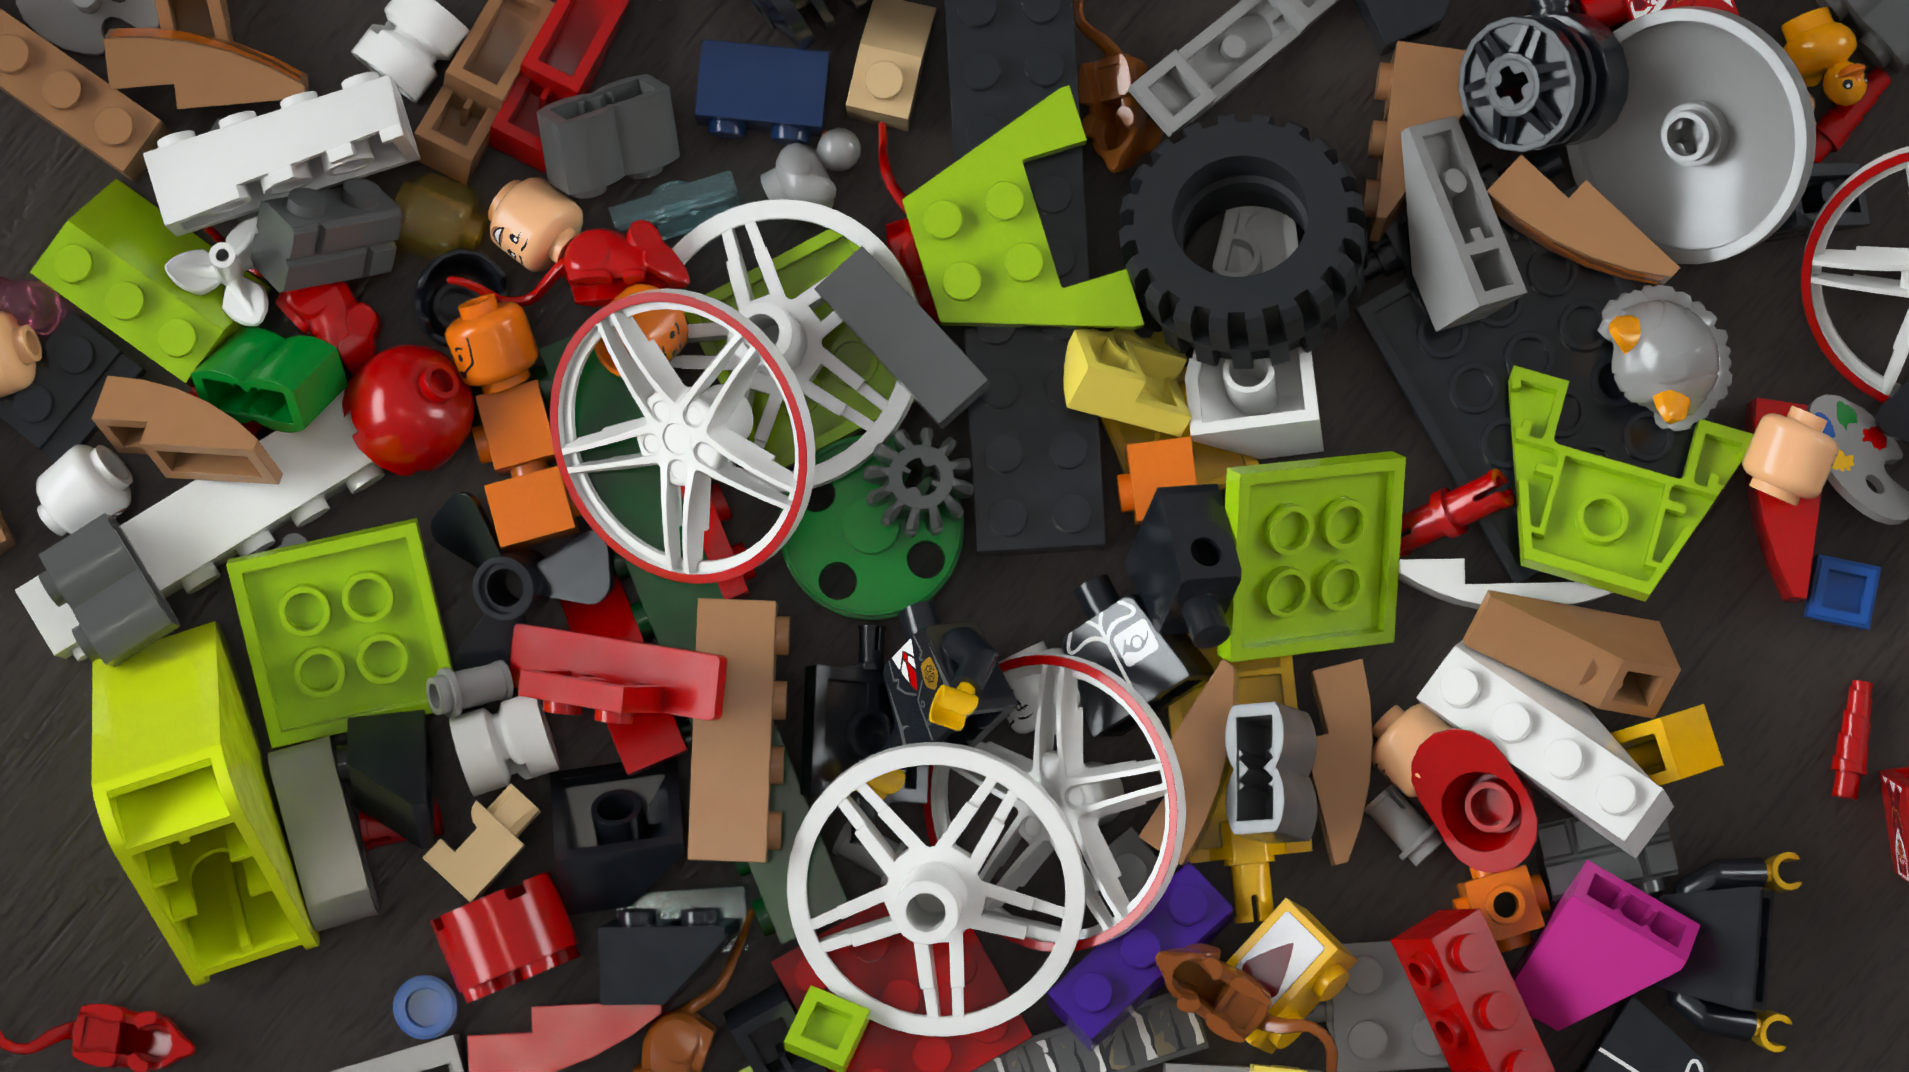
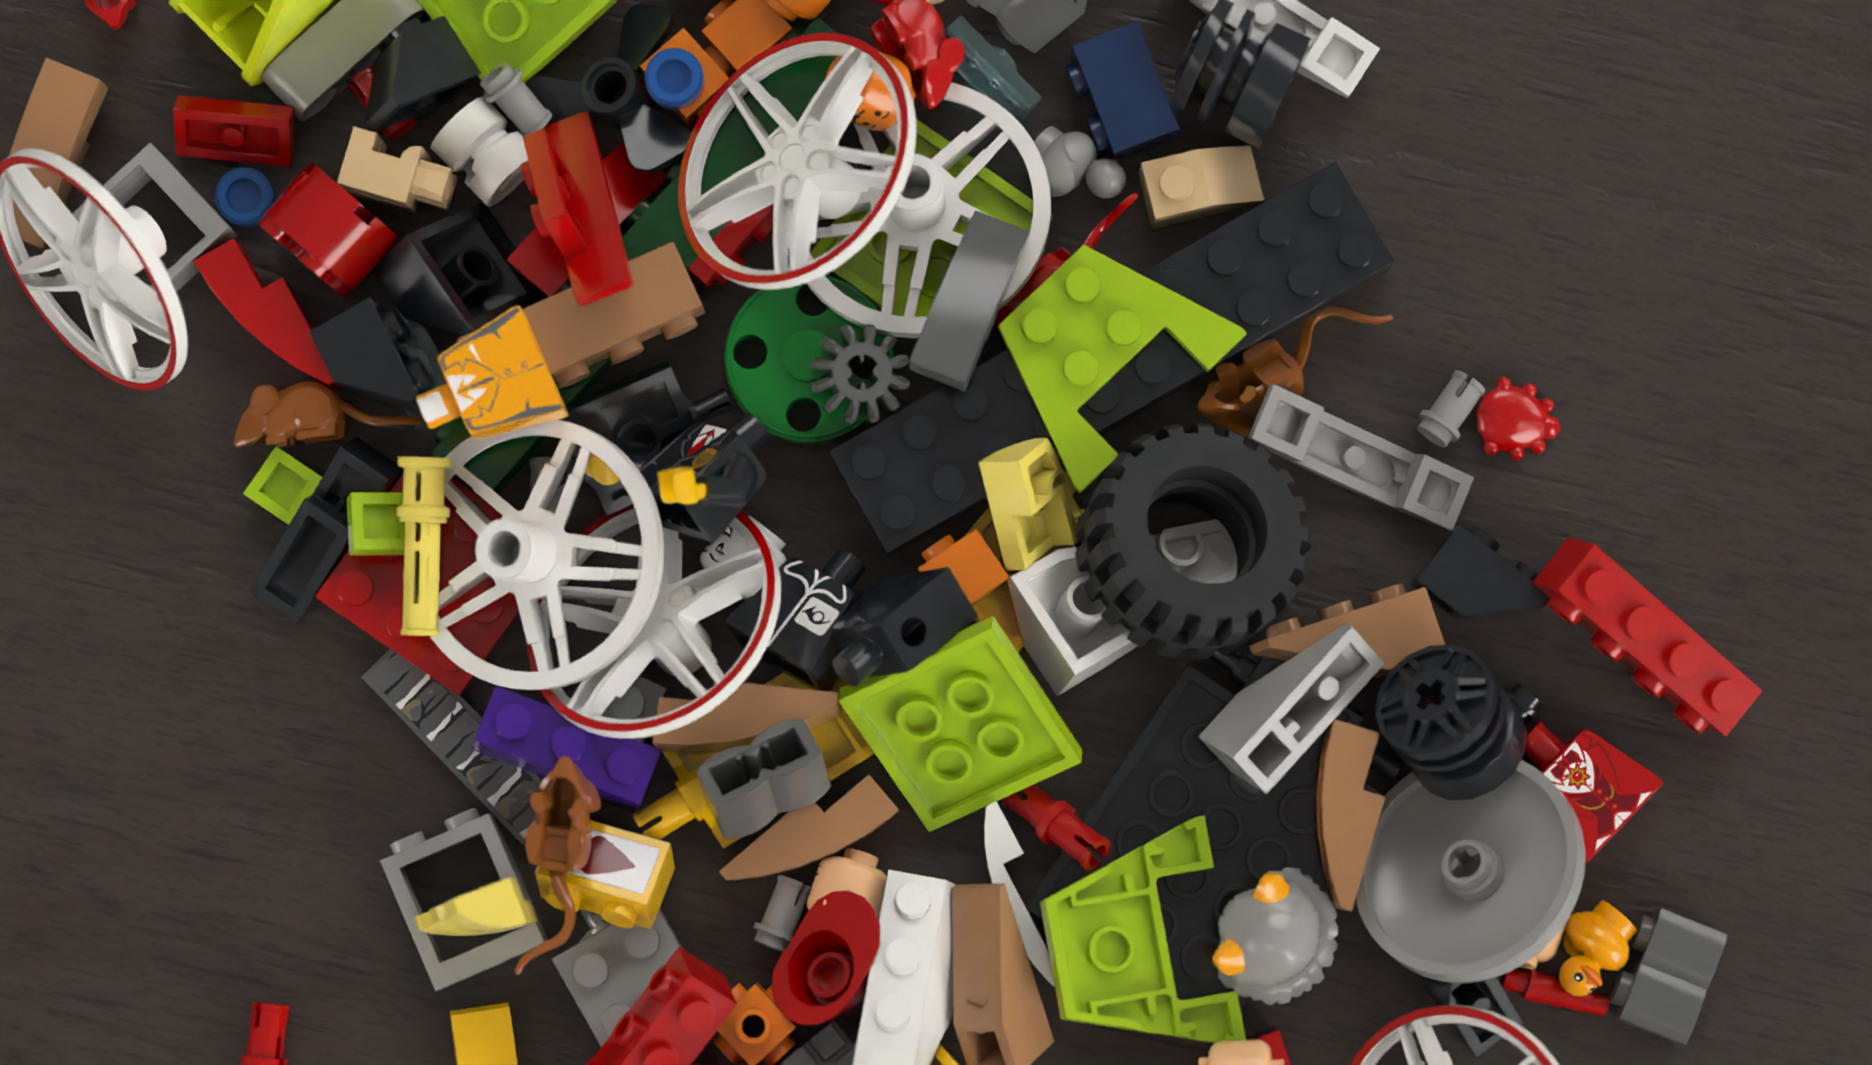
camera: 65 degrees right, 0 degrees up
none -> red plate [173,95,295,167]
none -> light yellow pin [396,457,451,636]
none -> light orange torso [416,305,569,439]
none -> blue tile [645,48,705,110]

